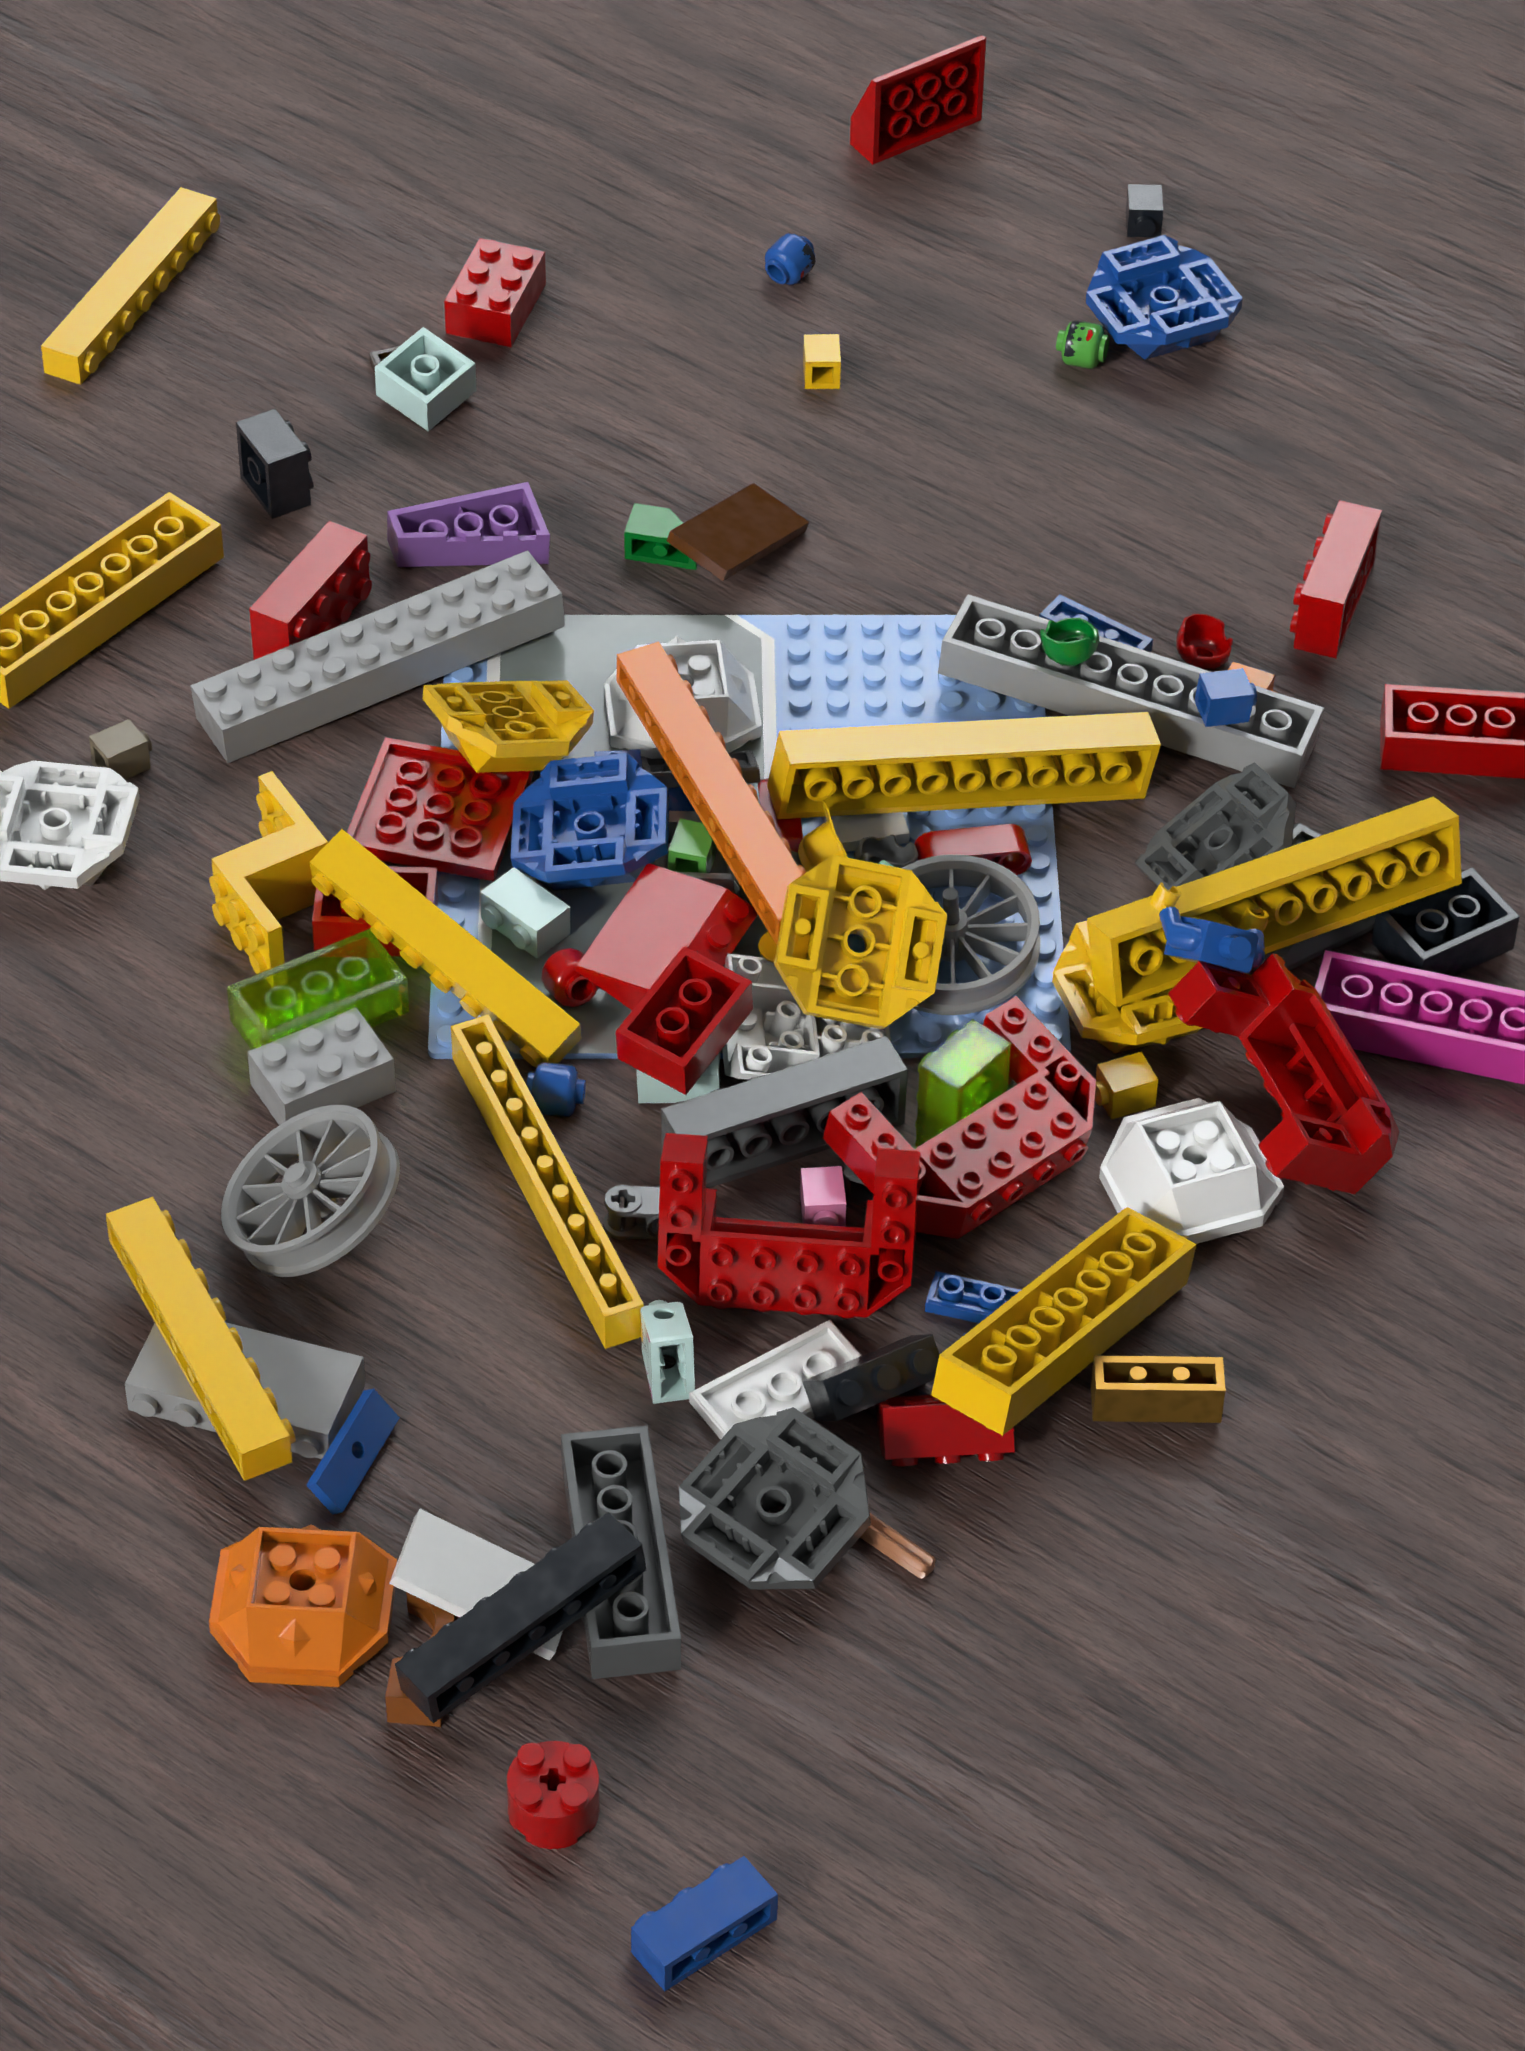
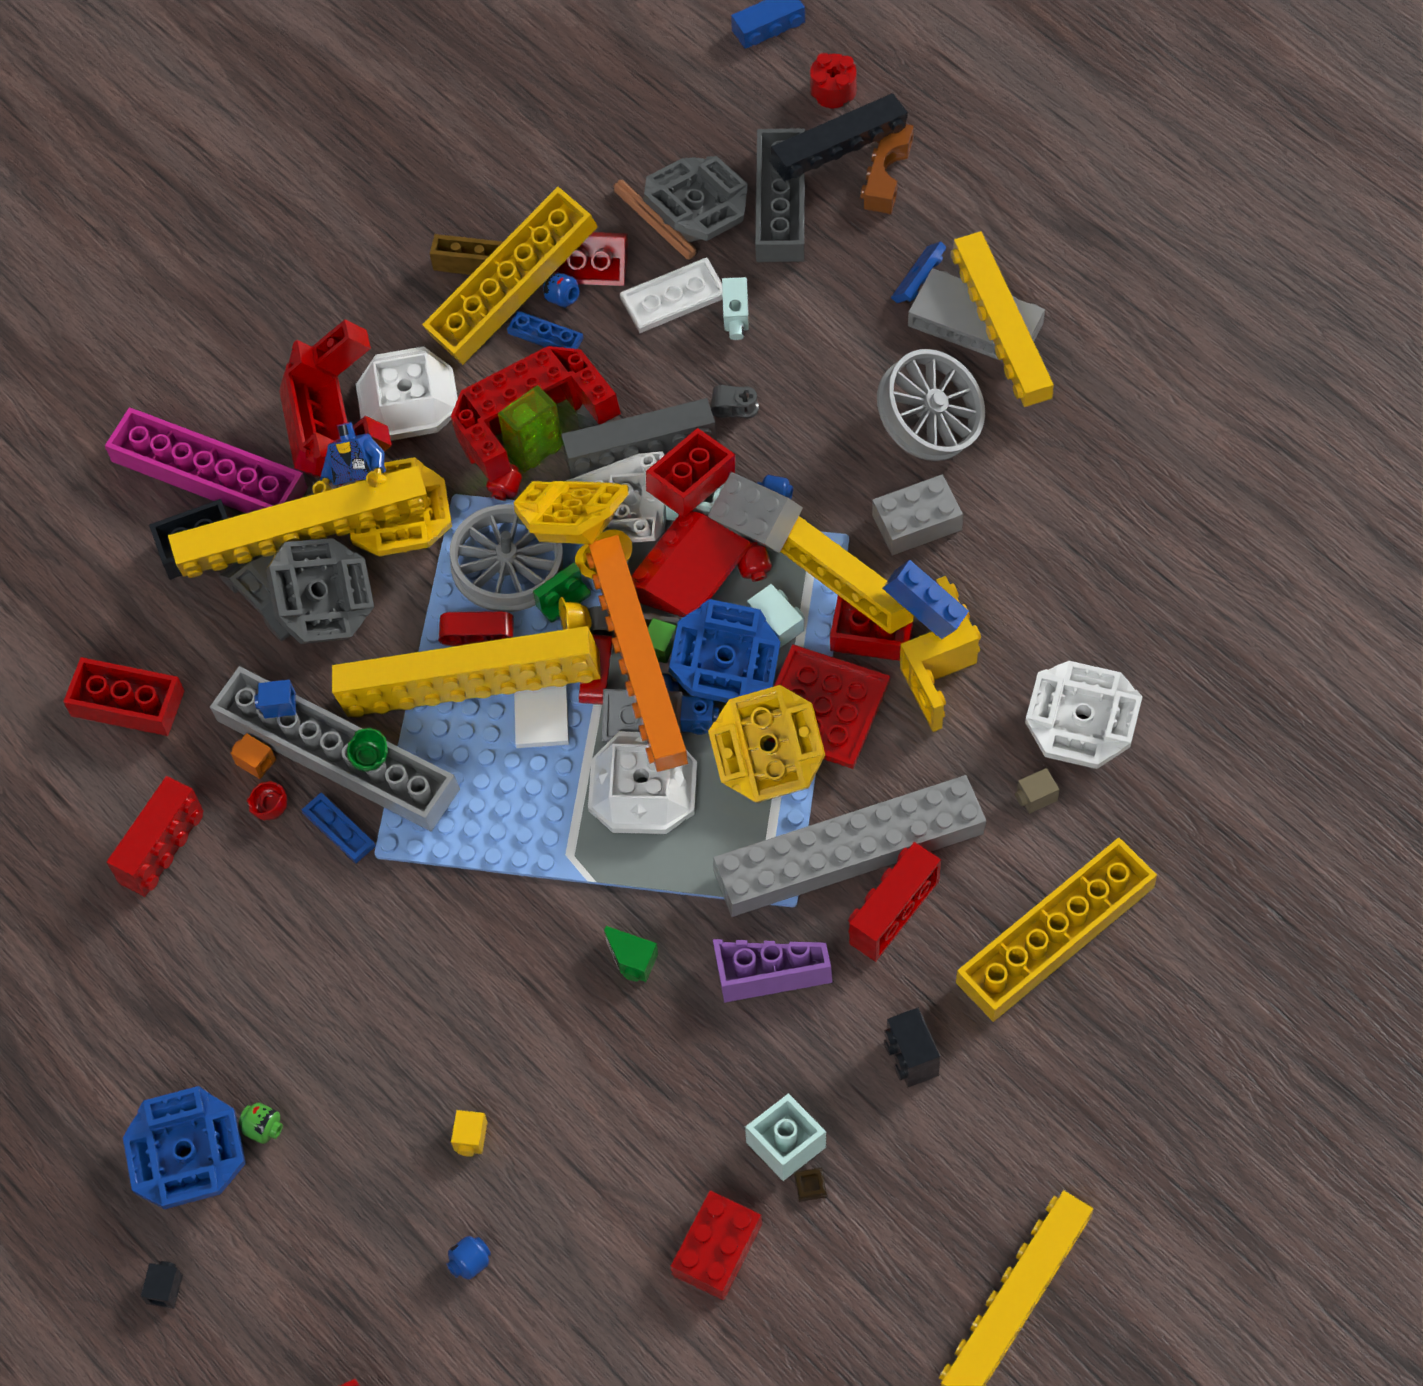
camera: 165 degrees left, 15 degrees up
orange piece [209,1524,397,1687] -> none
clear neon green brick [227,929,409,1050] -> none
white tile [389,1509,563,1661] -> none
yellow brick [451,1014,644,1349] -> none
red wedge [658,1133,920,1318] -> none
reddish brown tile [667,483,809,581] -> none
bright pink brick [800,1166,846,1227] -> none
black brick [802,1334,940,1421] -> none
dark grey hair [854,835,918,868] -> none
yellow brick [1095,1051,1158,1120] -> none
none -> light grey brick [708,472,803,553]
none -> blue brick [882,560,969,639]

